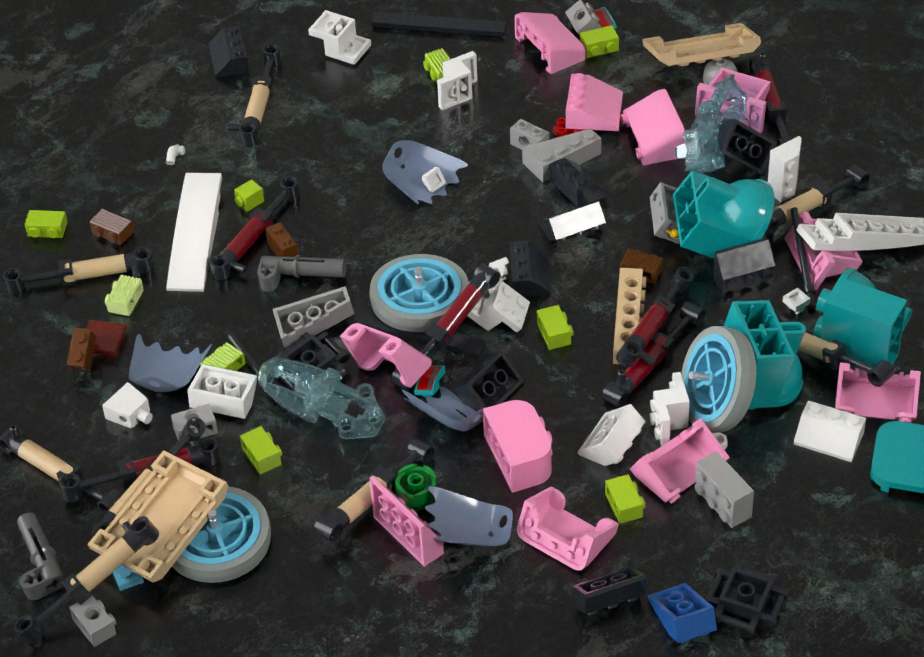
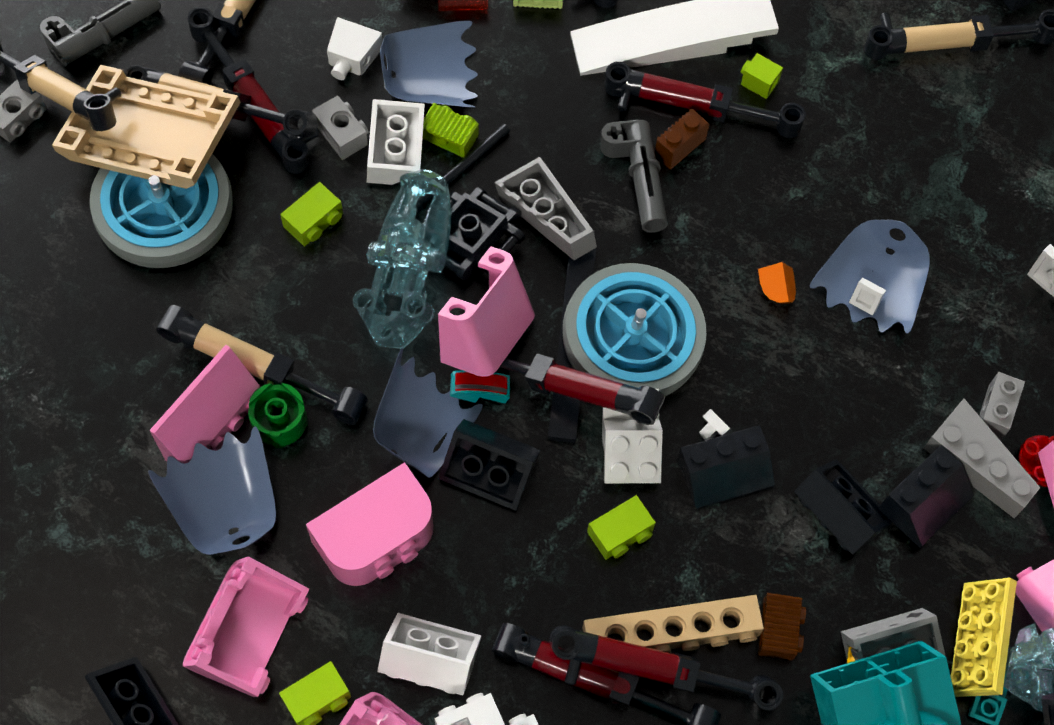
camera: 70 degrees right, 20 degrees up
none -> orange brick [758,262,796,304]
none -> light yellow tile [950,578,1017,697]

